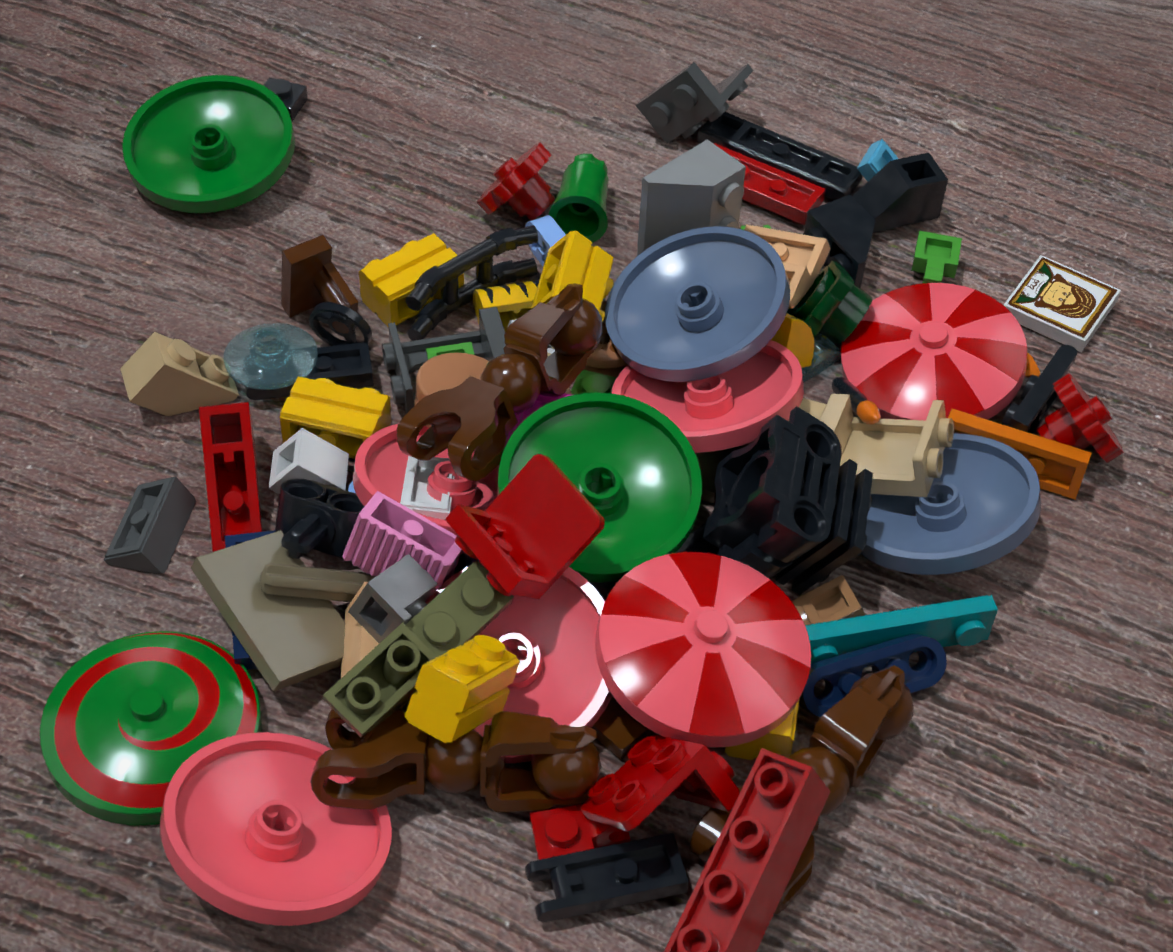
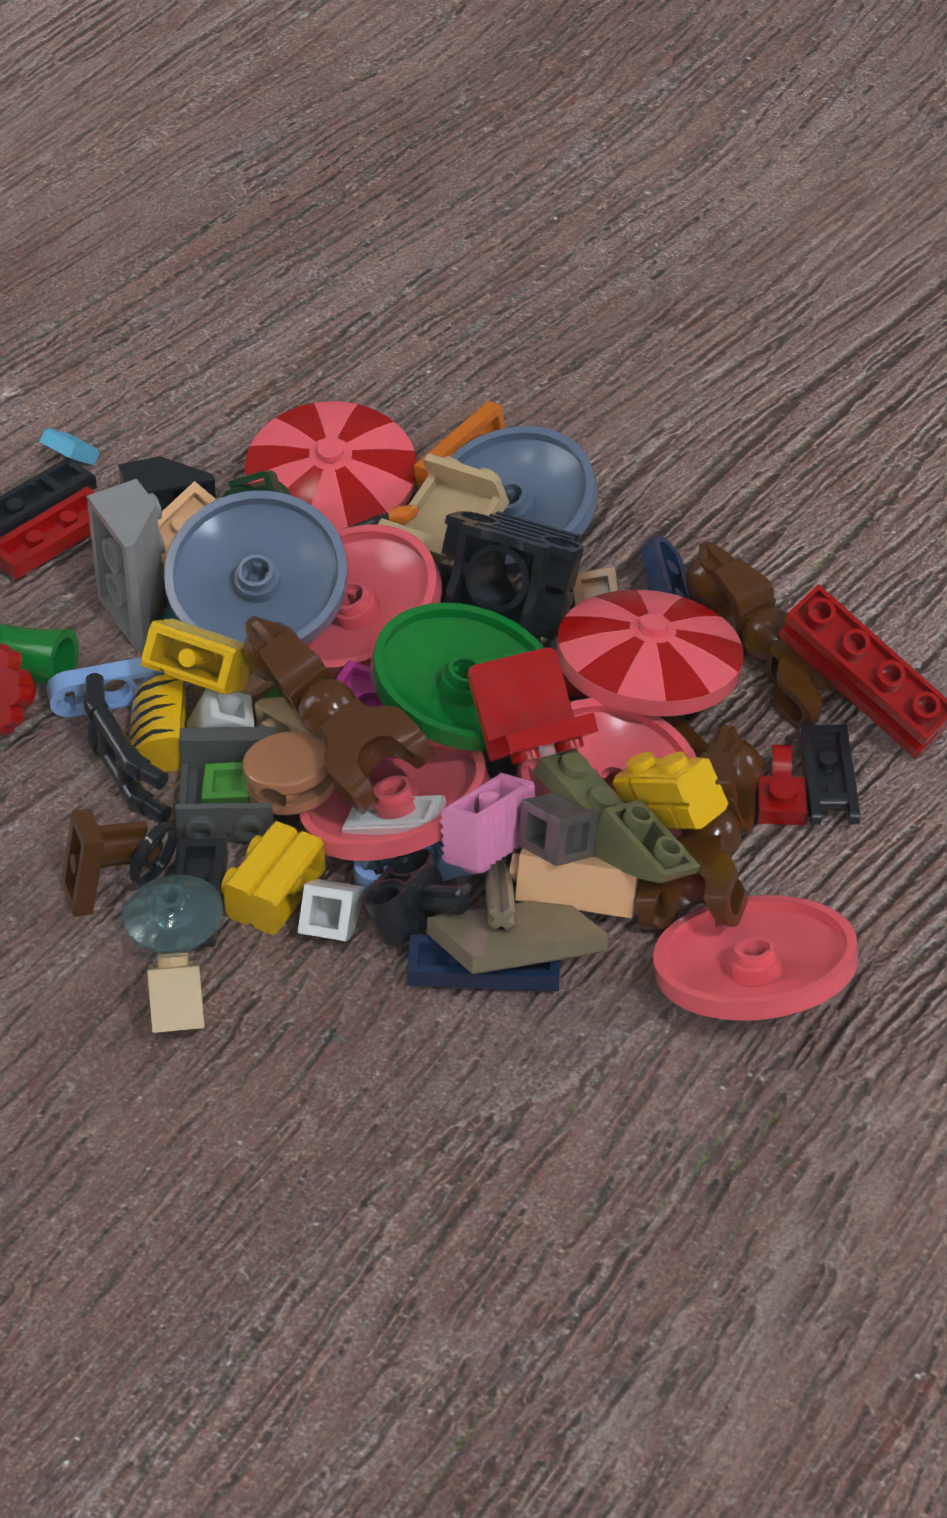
camera: 75 degrees left, 5 degrees down
green dish [40,631,262,826] -> none
dark grey slope [104,477,196,574] -> none
red slope [199,402,262,552] -> none
yellow brick [359,233,464,326] -> none
red bracket [581,735,741,831] -> none
teal plate [805,595,998,664] -> none
black slope [852,152,948,233] -> none
bright green plate [911,230,962,283] -> none
black hinge [1001,345,1077,434] -> none
tile [1004,255,1121,352] -> none
red plant [1037,373,1124,463] -> none

